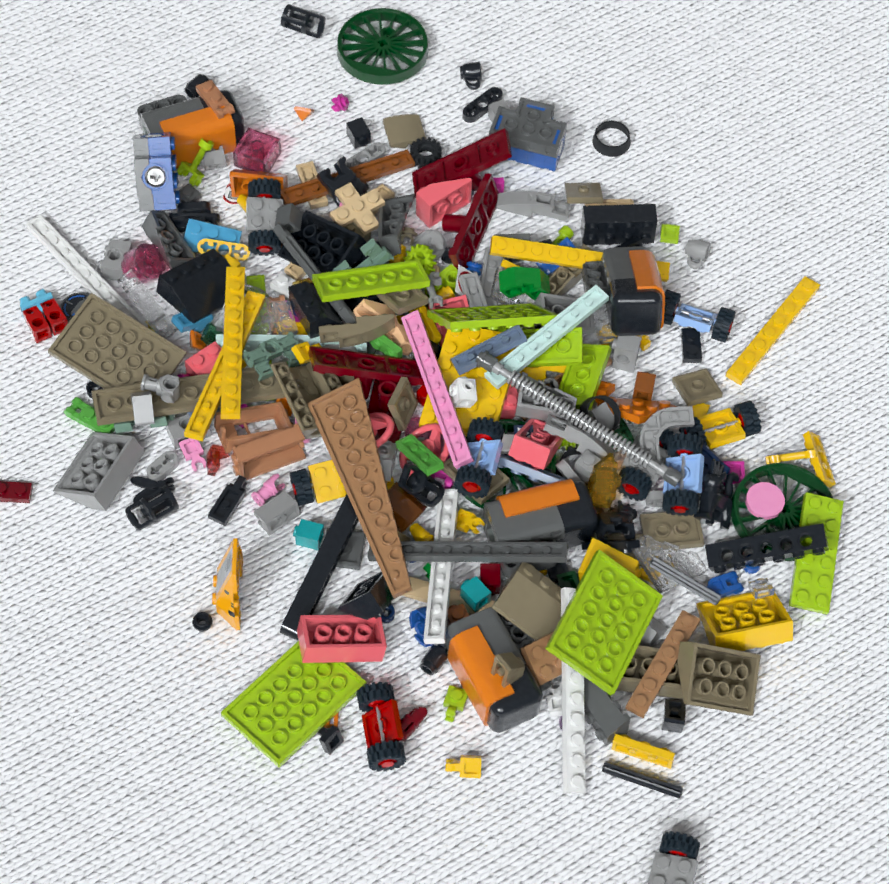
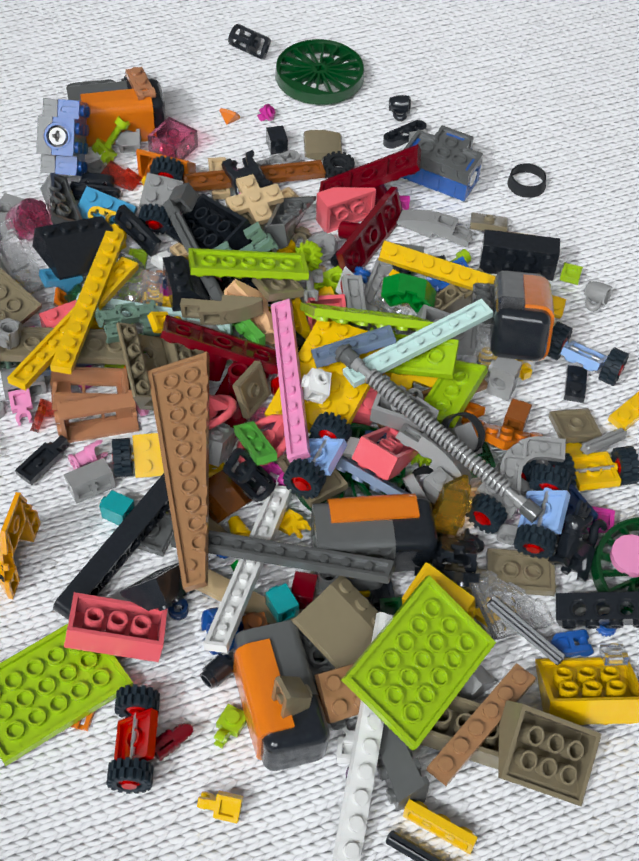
camera: 10 degrees right, 5 degrees down
black tile [317,725,344,755] -> none
black slope [662,699,686,733] -> none
none -> clear red slope [101,160,142,191]
none -> black plate [113,204,162,257]
none -> light grey axle [580,428,627,455]

